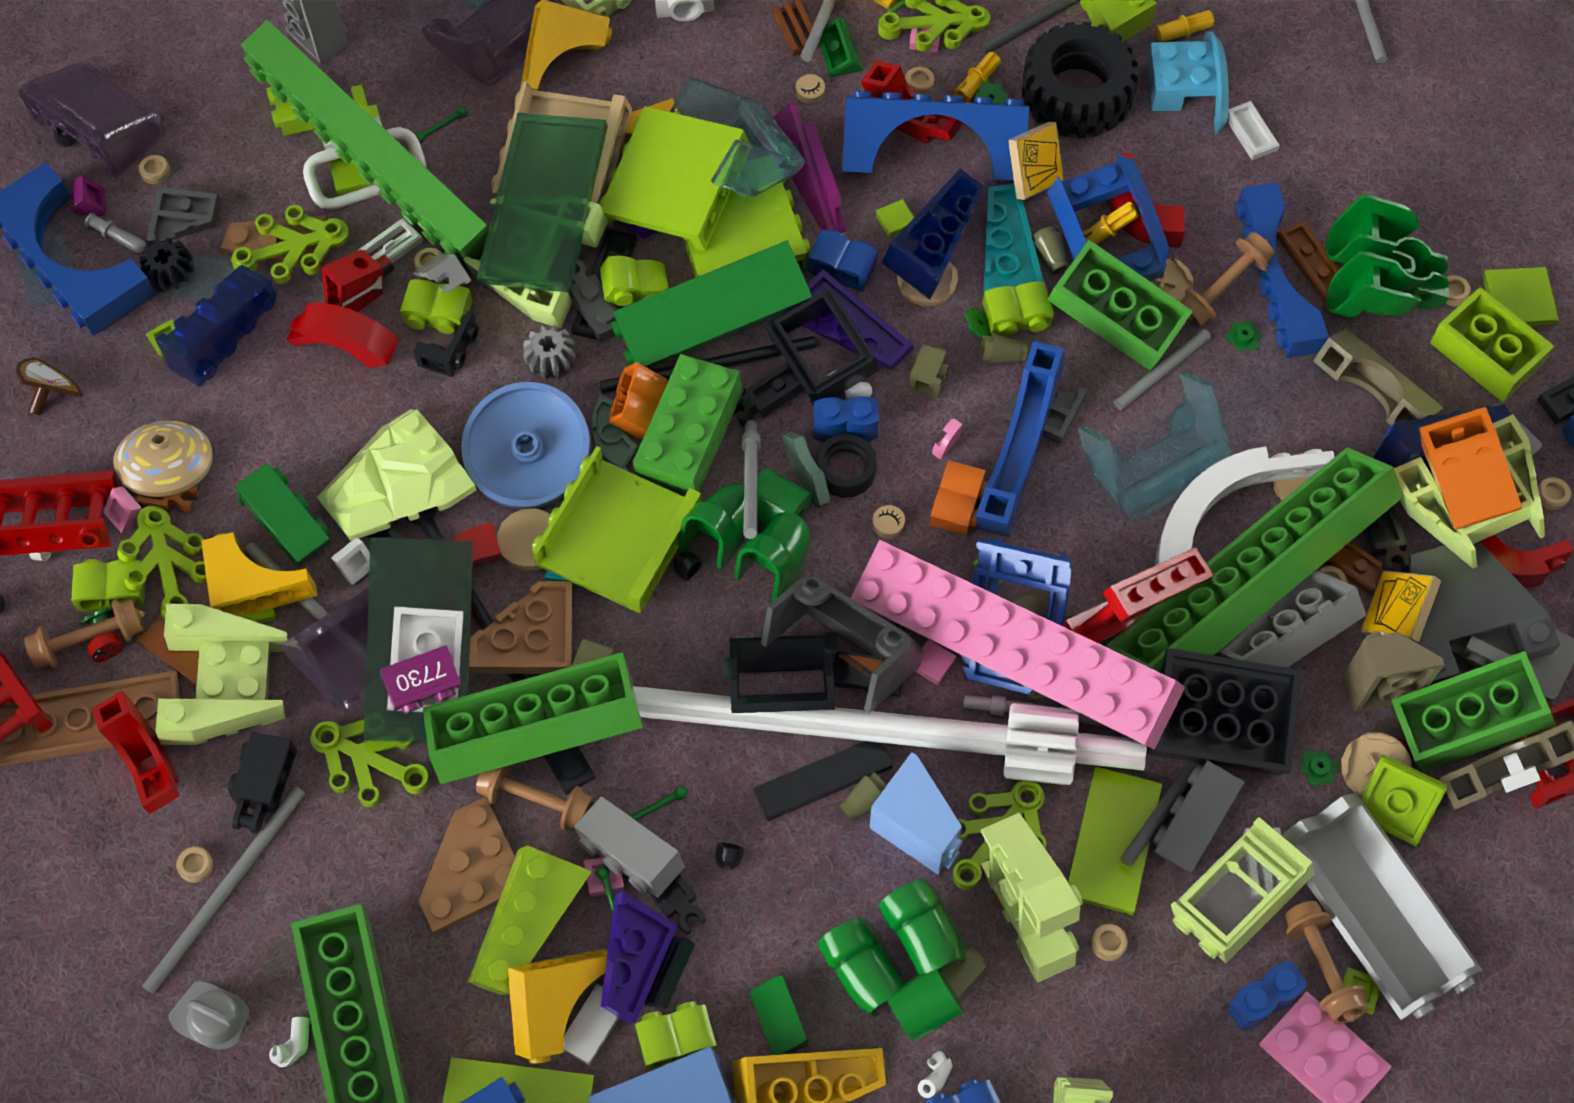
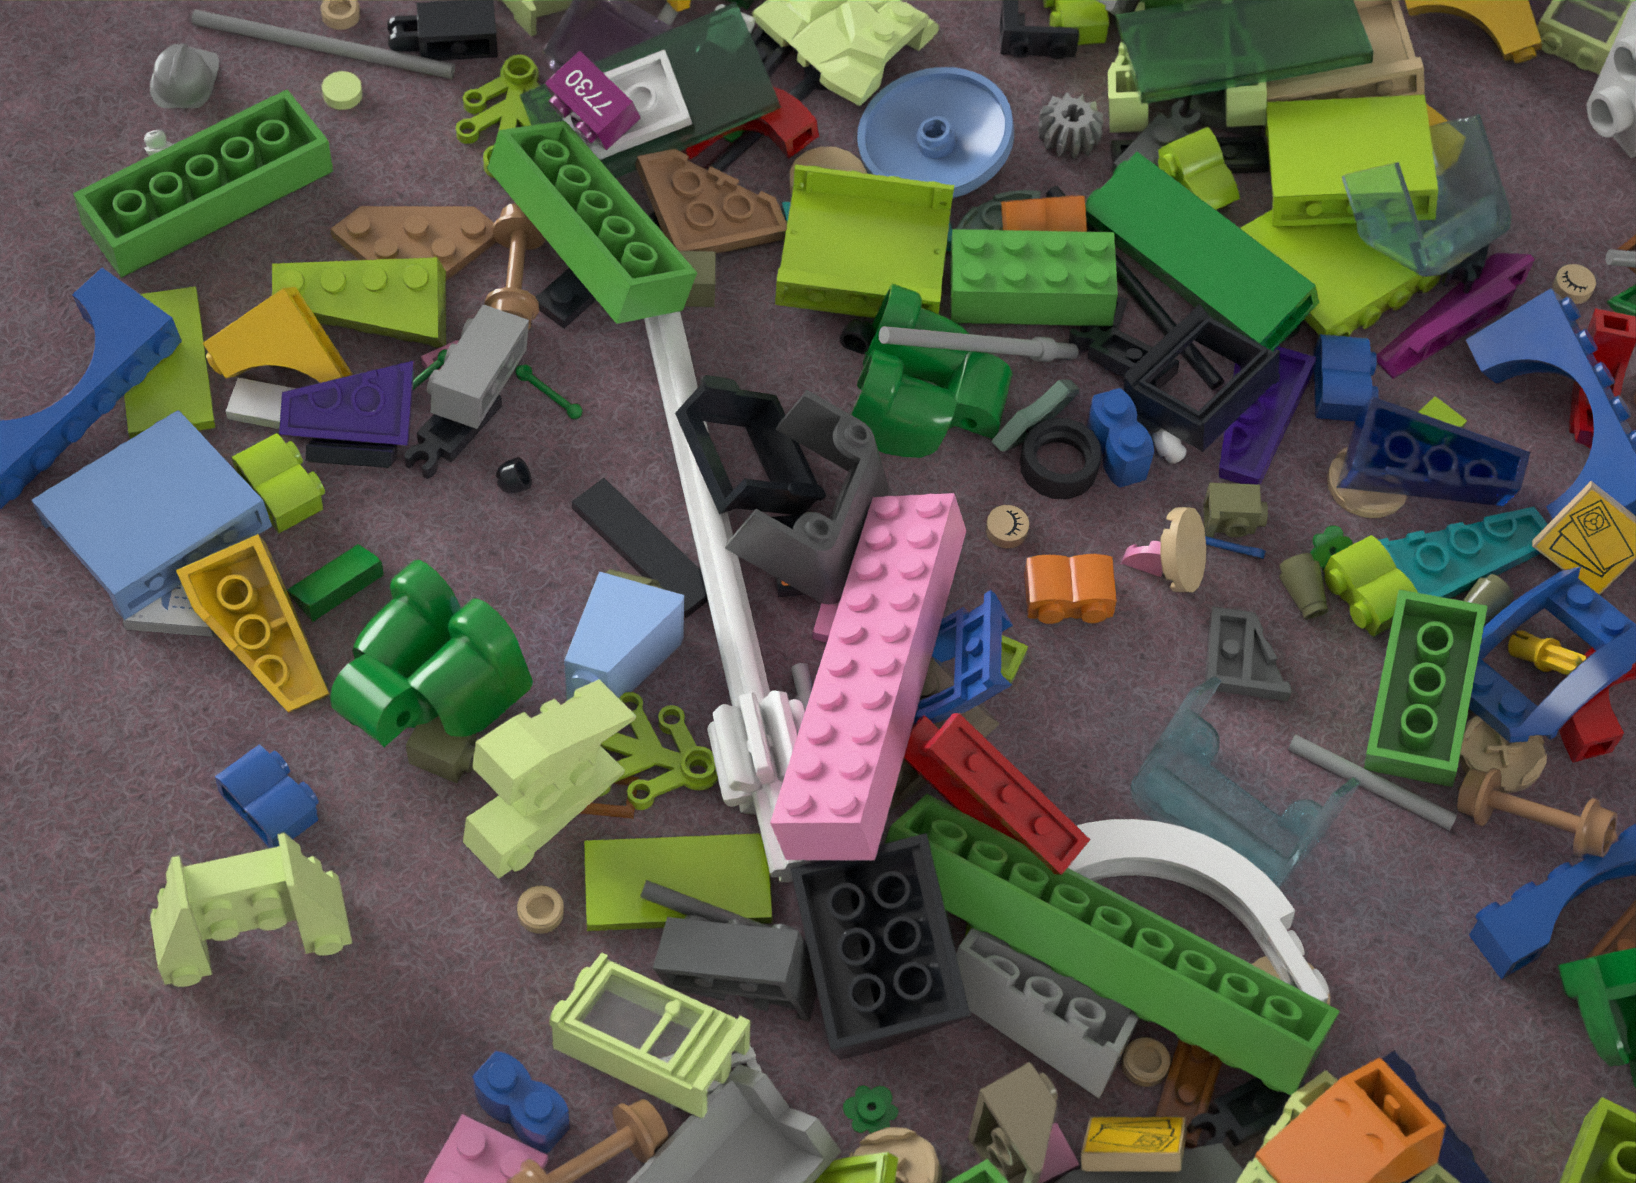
camera: 65 degrees right, 5 degrees down
white arm [918,1051,952,1098] -> none
blue arch [976,341,1065,537] -> none
green plant [1225,321,1262,351] -> none
dark tan arch [1313,328,1444,442] -> none
none -> yellowish green tile [322,71,362,110]
none -> tan tile [1160,507,1206,593]
none -> blue hinge [1205,536,1266,559]

